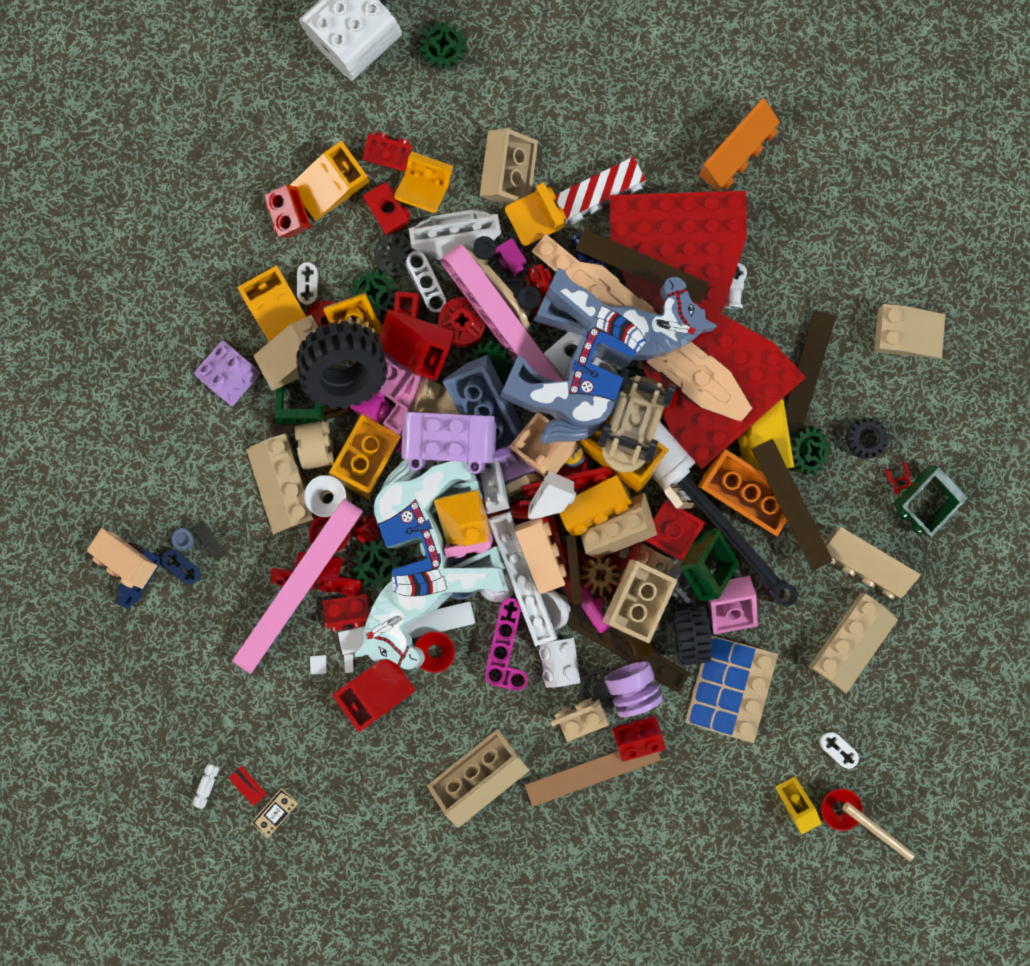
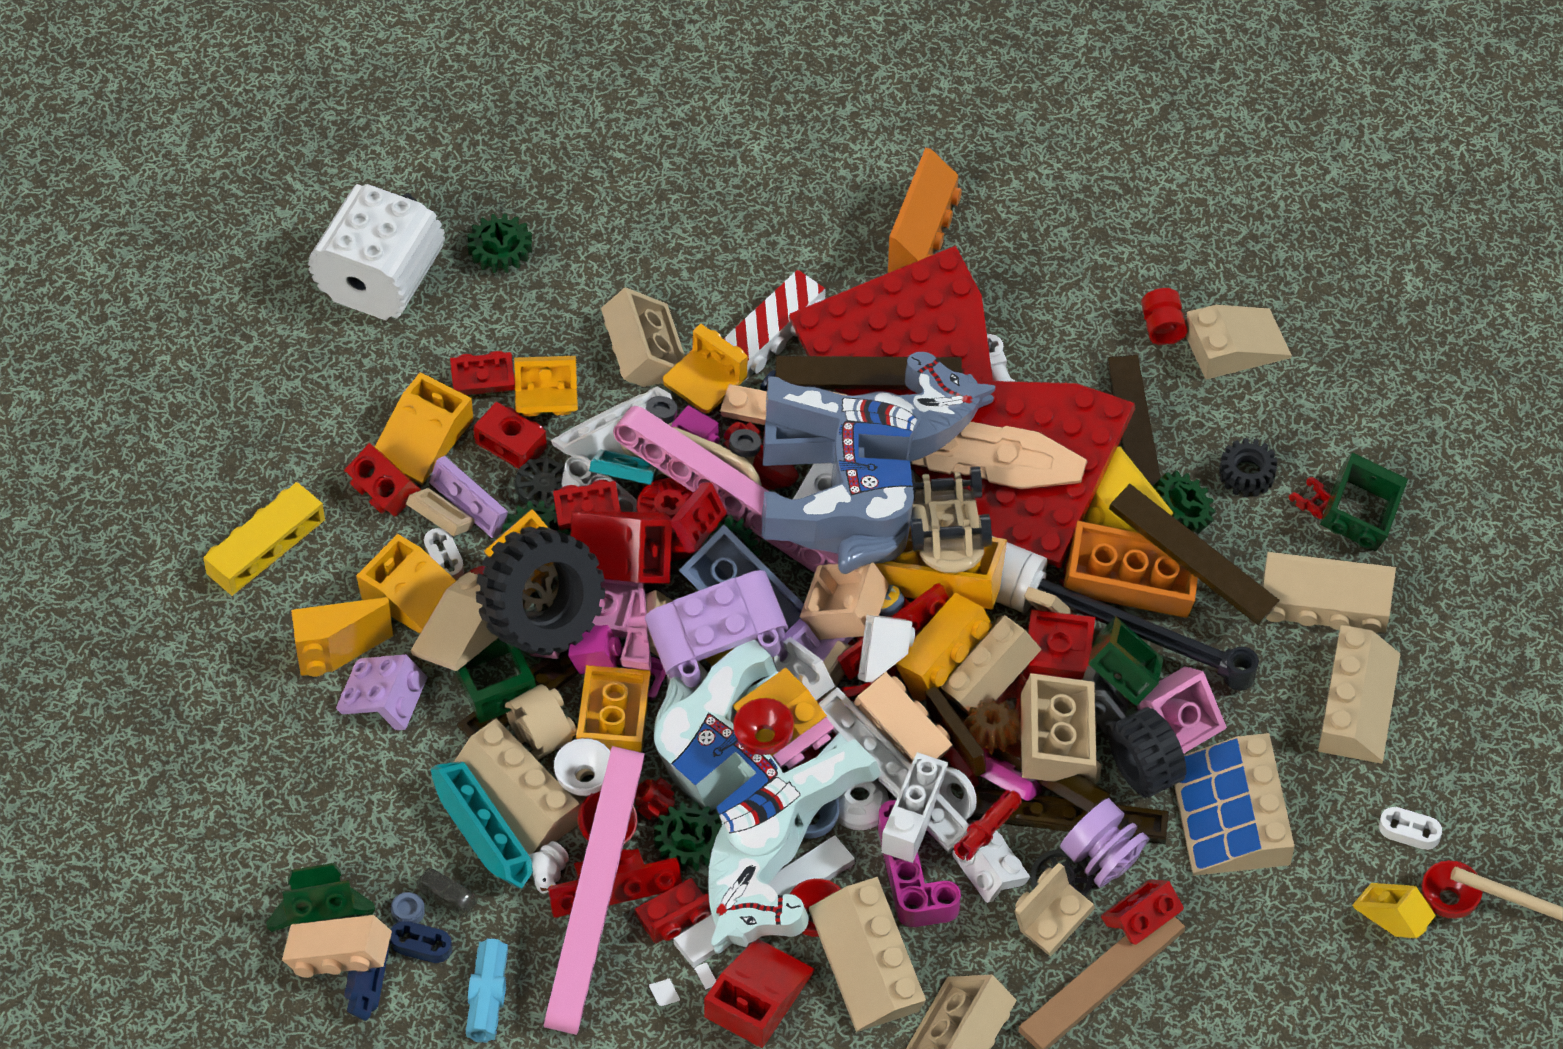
camera: 25 degrees left, 30 degrees down
none -> yellow brick [203,482,325,596]
none -> dark green piece [266,863,375,932]
none -> light orange slope [291,597,393,677]
none -> tan tile [406,488,475,536]
none -> lavender tile [429,456,508,538]
none -> teal brick [431,761,533,889]
none -> medium azure piece [466,939,508,1043]
none -> white animal [528,841,569,894]
none -> red bracket [553,480,621,530]
none -> teal tile [589,449,659,485]
none -> red bracket [670,482,727,553]
none -> red piece [733,698,794,755]
none -> tan slope [809,877,926,1032]
none -> white slope [881,752,948,863]
none -> red pin [954,790,1022,861]
none -> red wheel [1141,288,1188,345]

